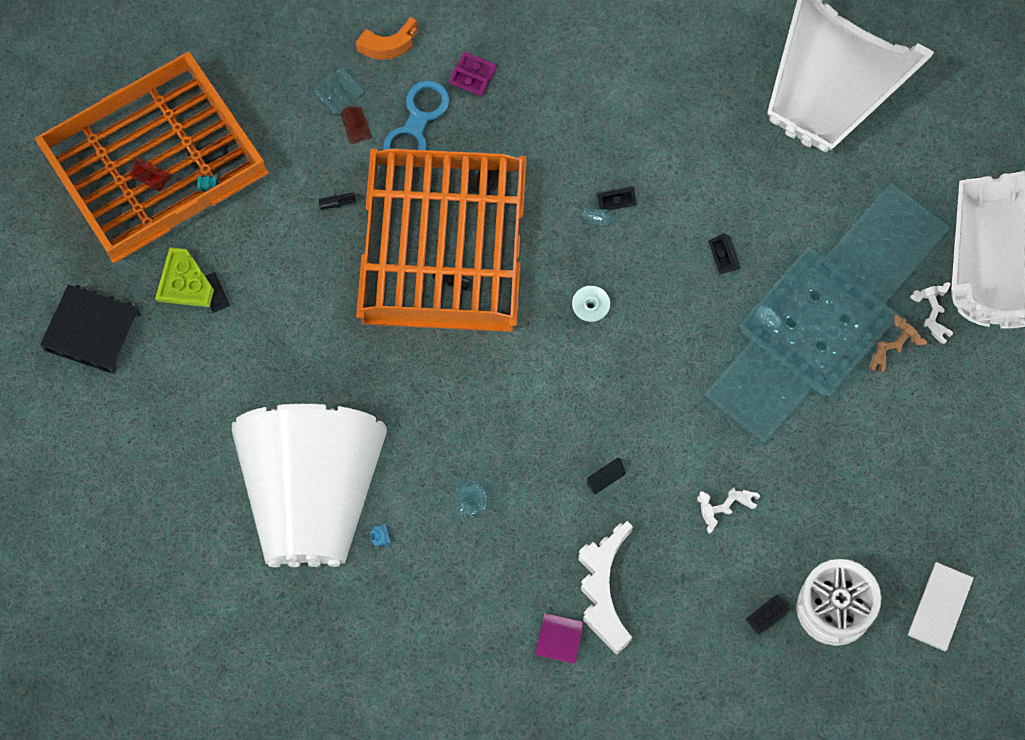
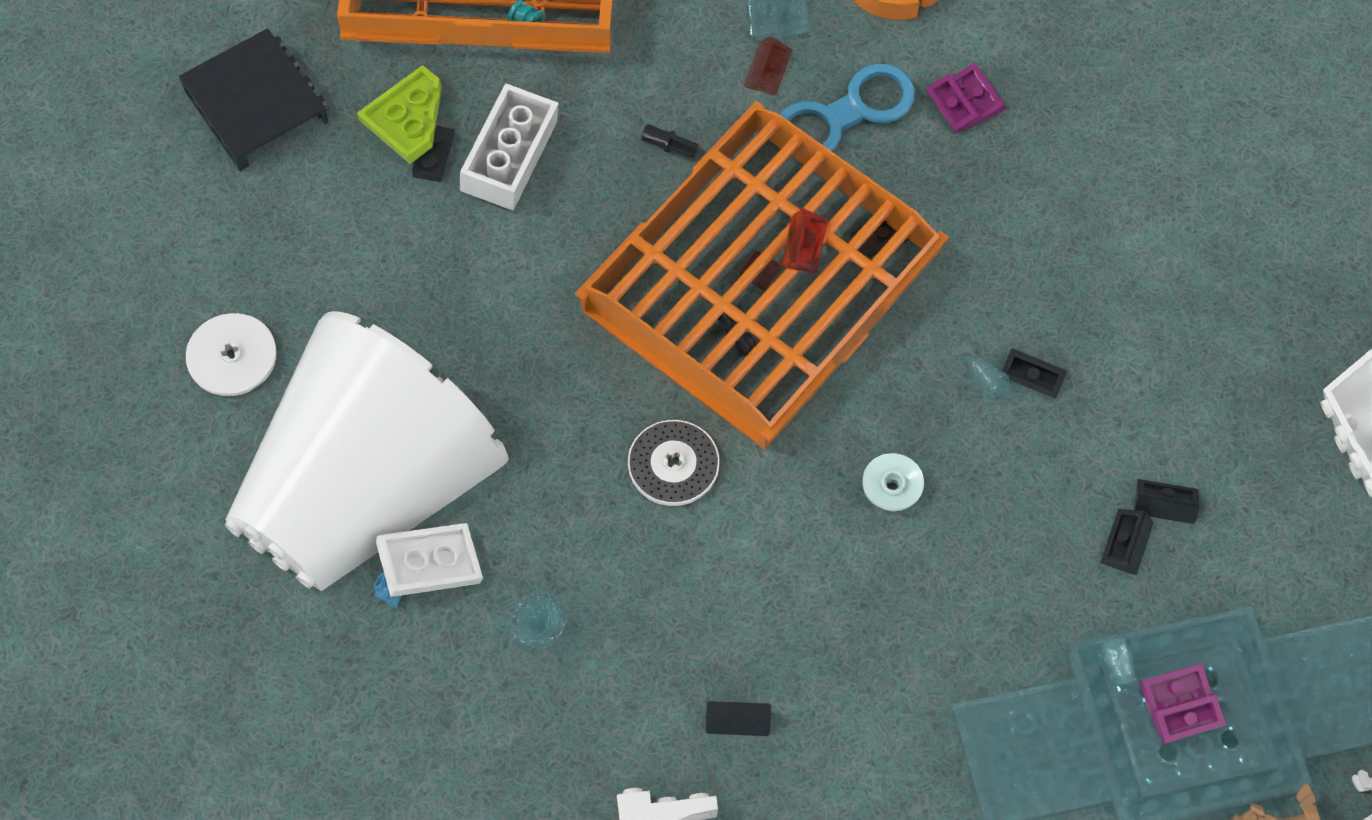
camera: 35 degrees right, 5 degrees down
none -> white piece [186,313,277,396]
none -> white plate [376,523,483,597]
none -> white brick [460,83,558,211]
none -> piece [628,420,719,506]
none -> clear red tile [740,251,781,291]
none -> clear red slope [781,208,828,273]
none -> black slope [1134,479,1199,524]
none -> magenta slope [1139,663,1226,743]

